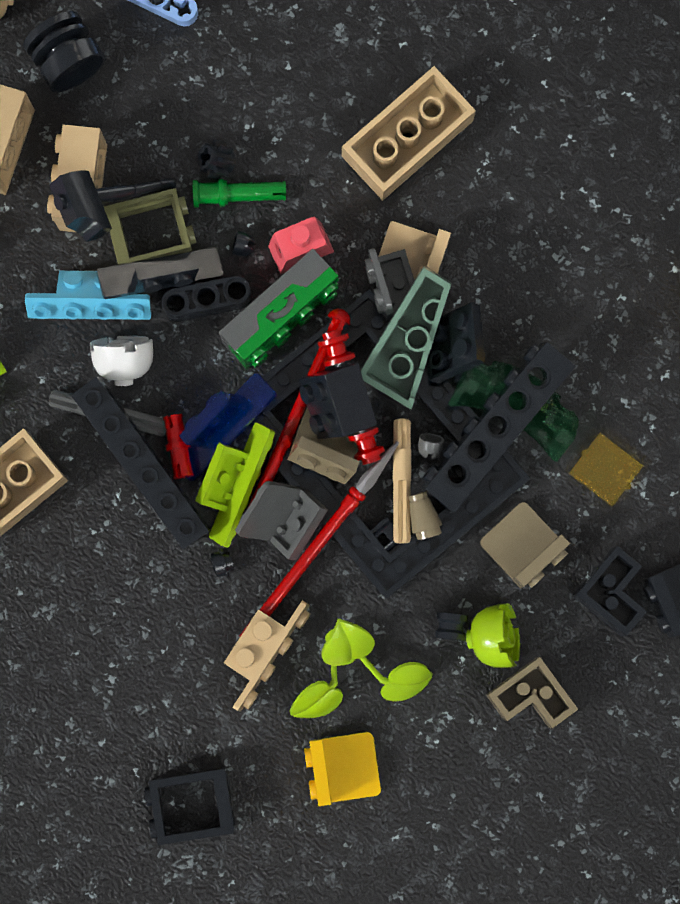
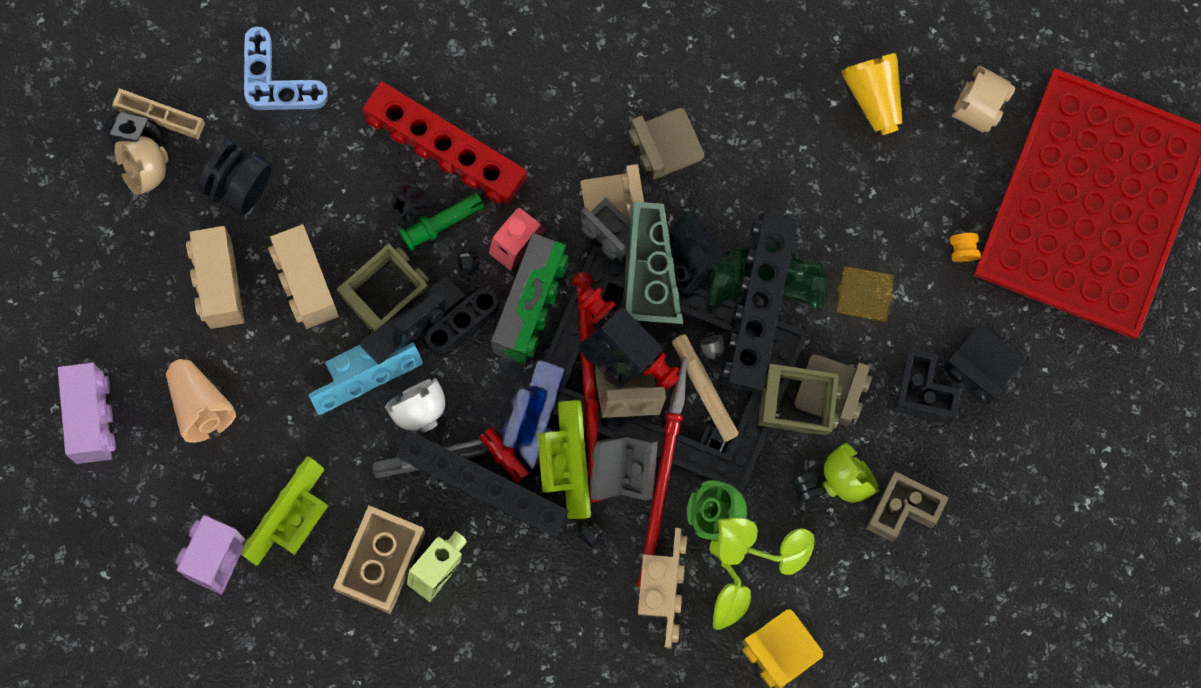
camera: 30 degrees left, 5 degrees down
black piece [49,170,176,242] -> none
tan brick [342,66,476,201] -> none
dark tan cone [408,491,443,540] -> none
none -> red brick [362,81,527,206]
none -> yellowish green torso [407,531,467,602]
none -> dark tan bracket [628,108,704,180]
none -> bright green cylinder [687,480,747,541]
none -> olive window [758,364,842,435]

